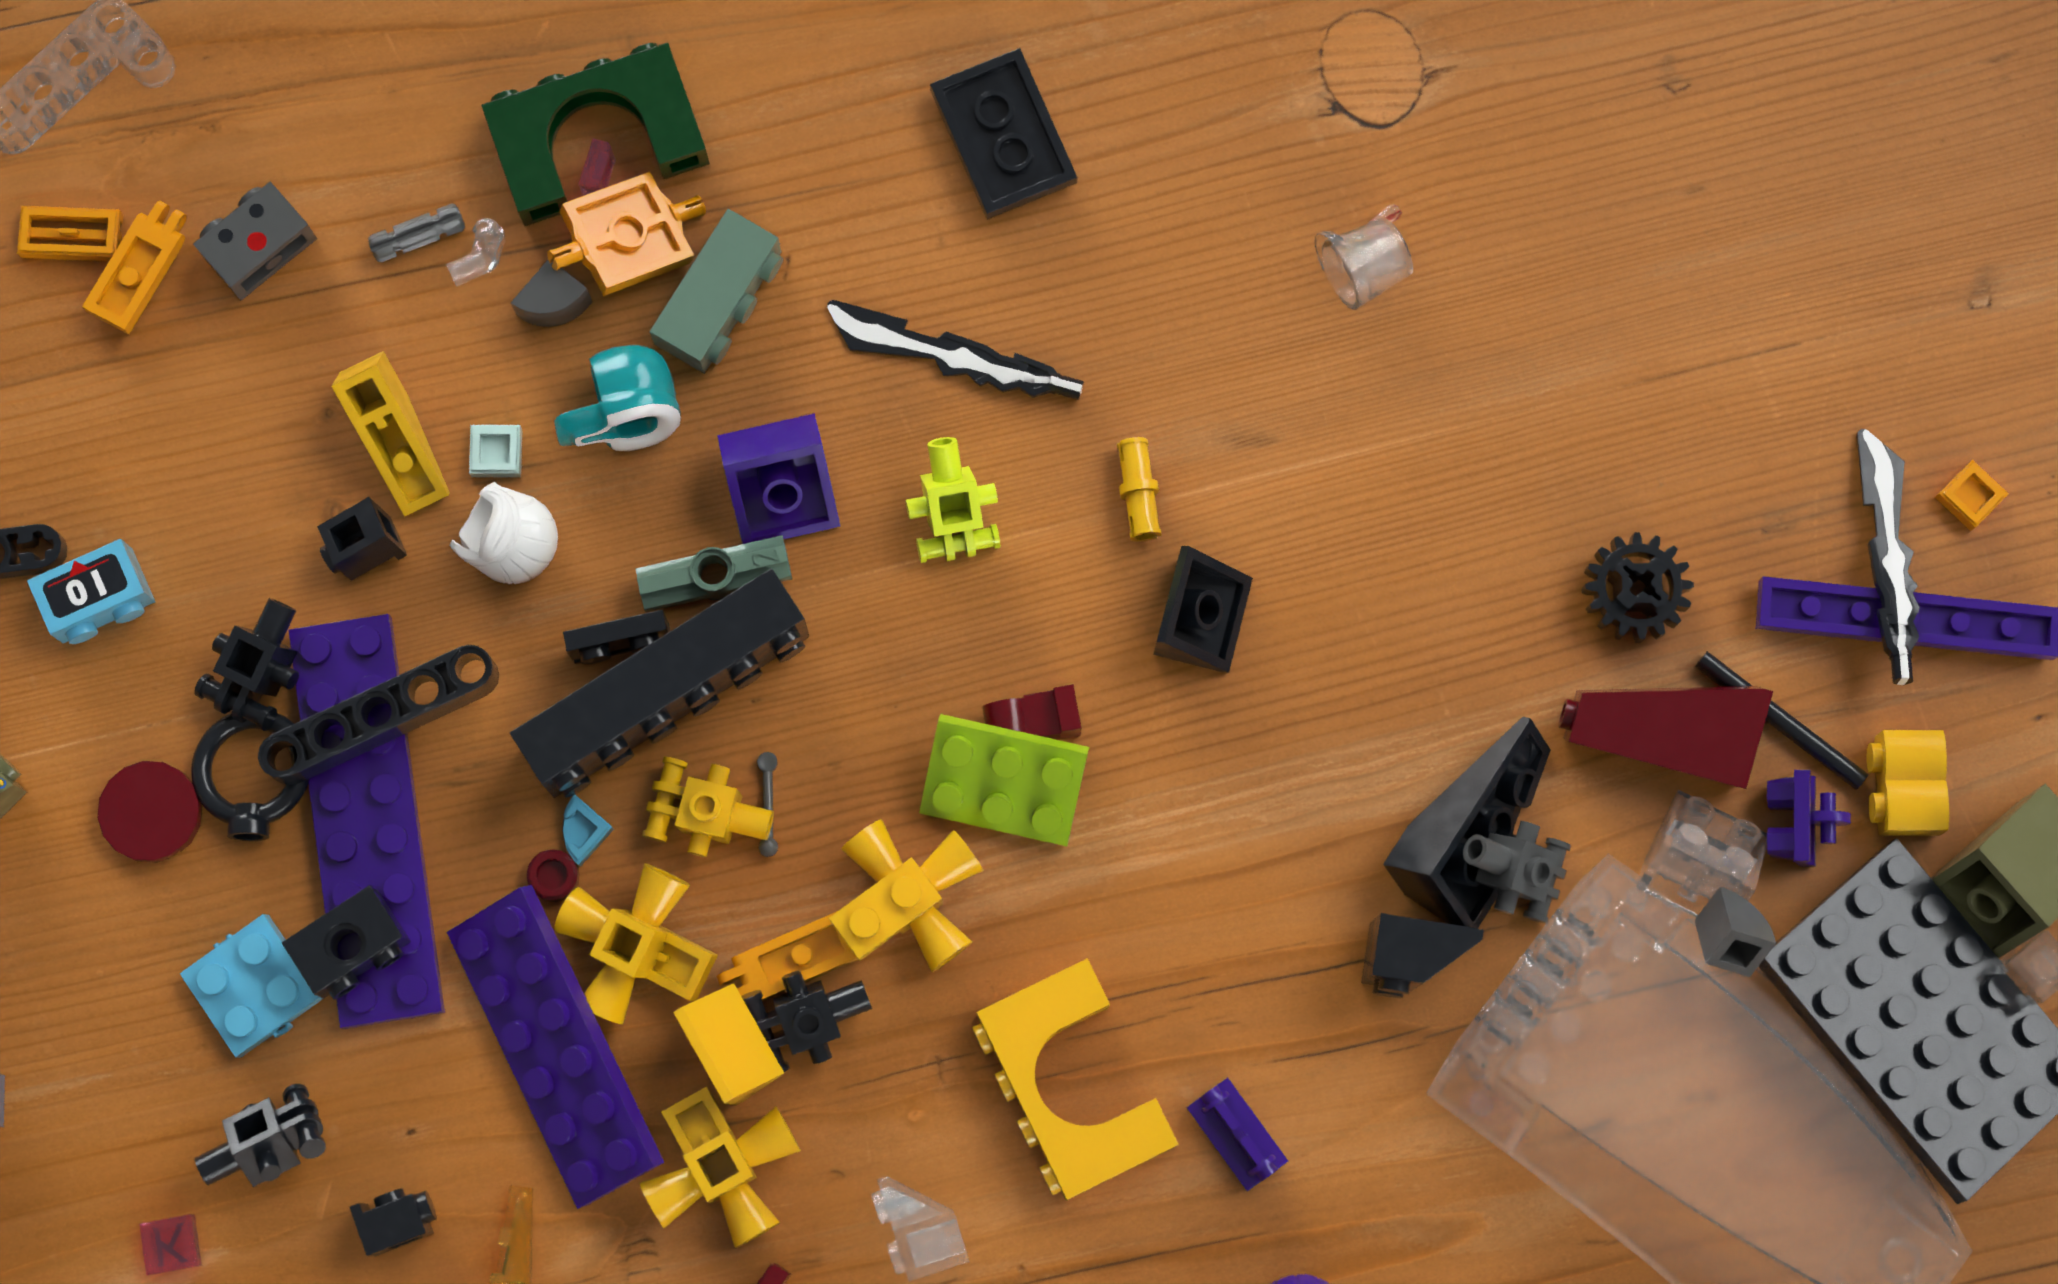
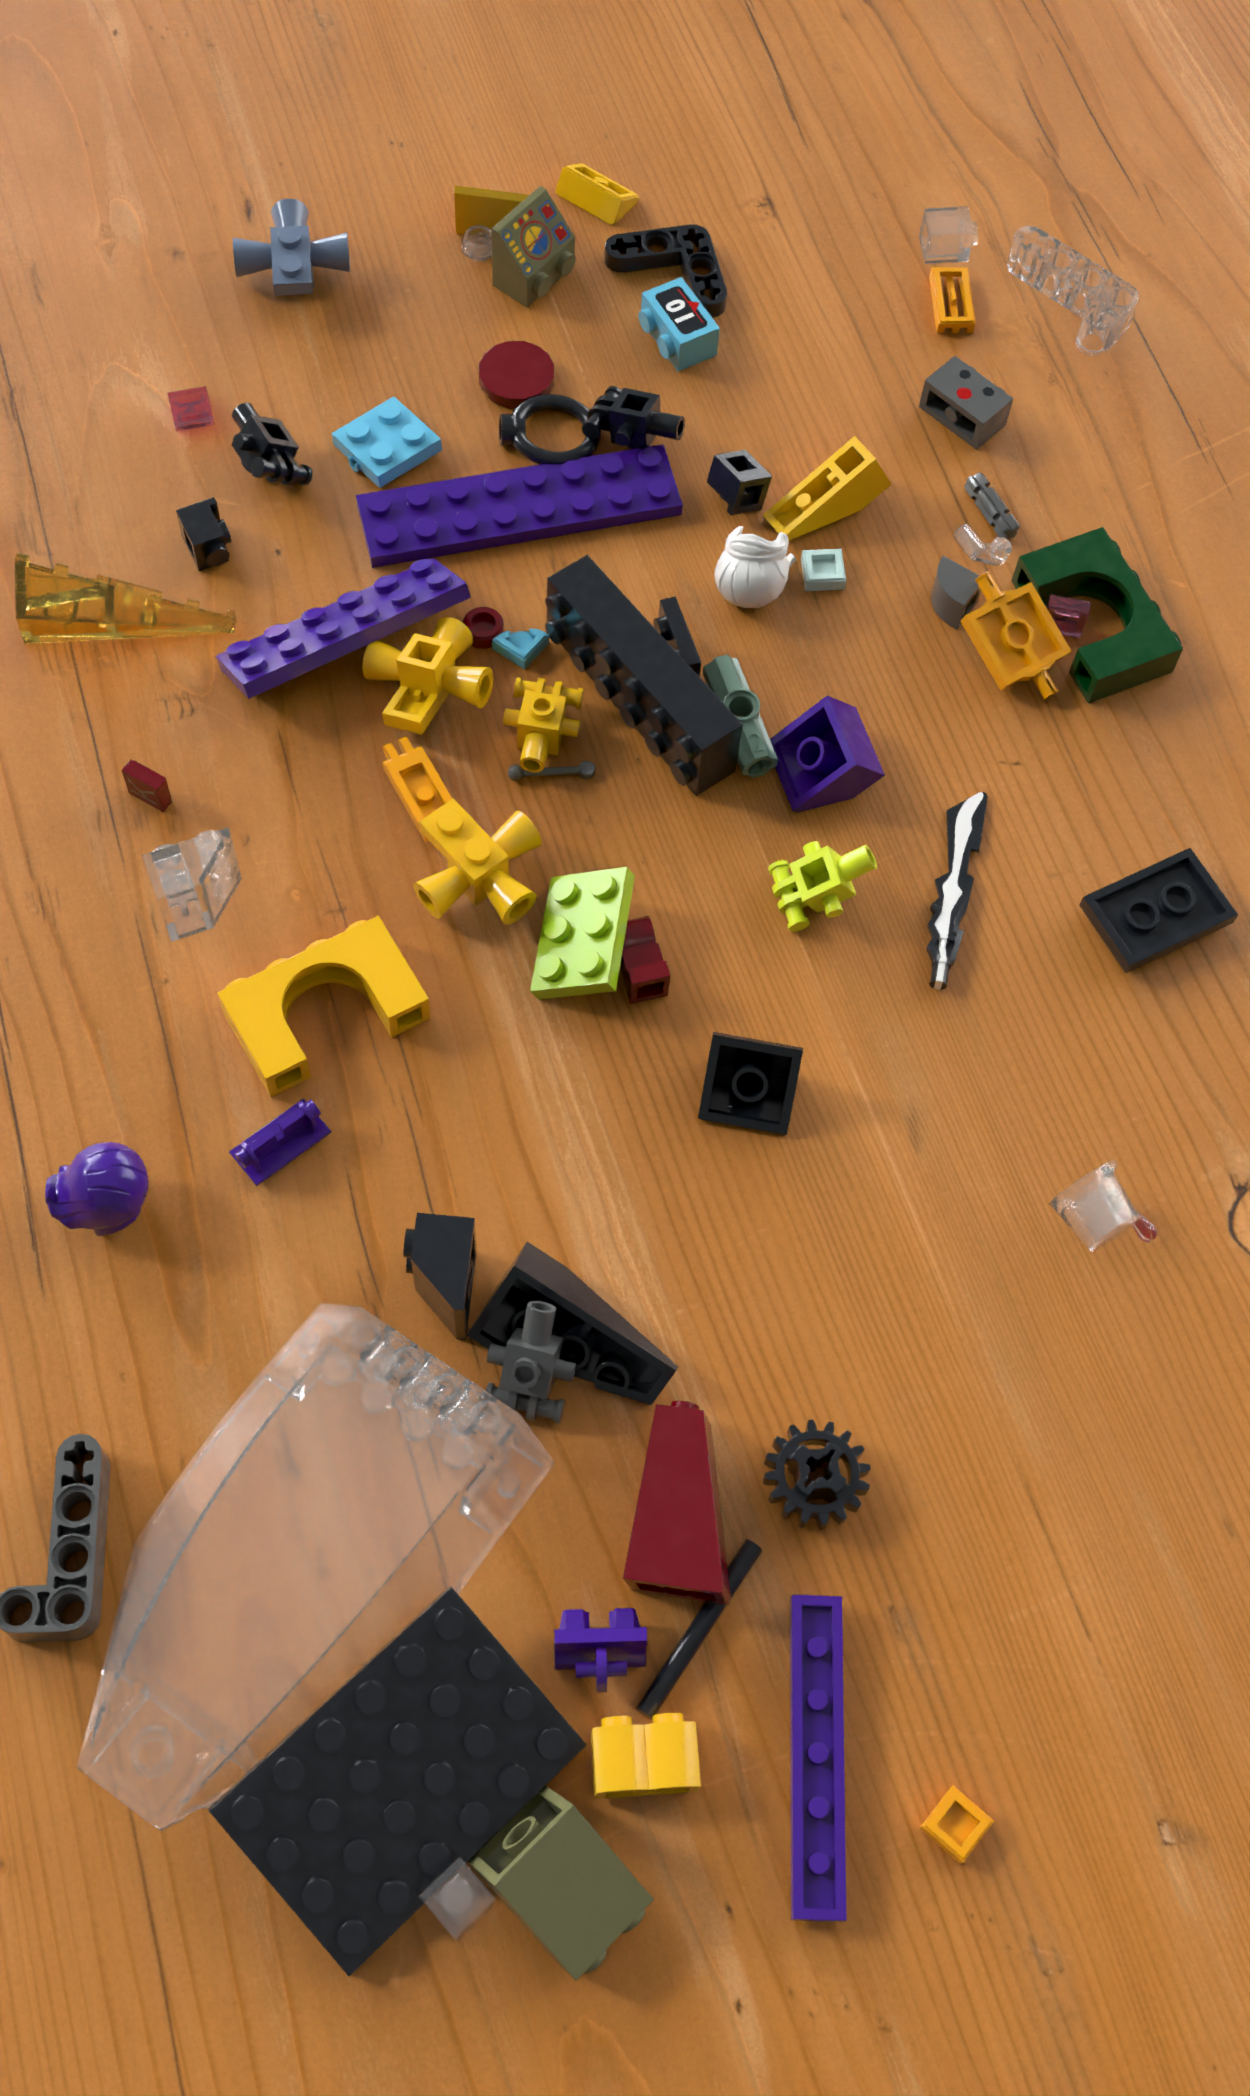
camera: 85 degrees right, 15 degrees down
light orange hinge [82,200,187,334] -> none
black beam [258,645,499,785] -> none
black brick [281,885,411,1000] -> none
teal piece [554,345,681,451] -> none
yellow brick [639,1086,801,1248] -> none
sand green brick [649,208,783,374] -> none
yellow slope [673,983,784,1106] -> none
black piece [741,971,872,1072] -> none
yellow pin [1116,437,1162,542] -> none
clear slope [1636,790,1767,918] -> none
dark grey brick [1694,886,1776,977] -> none
sword [1857,429,1920,685] -> none

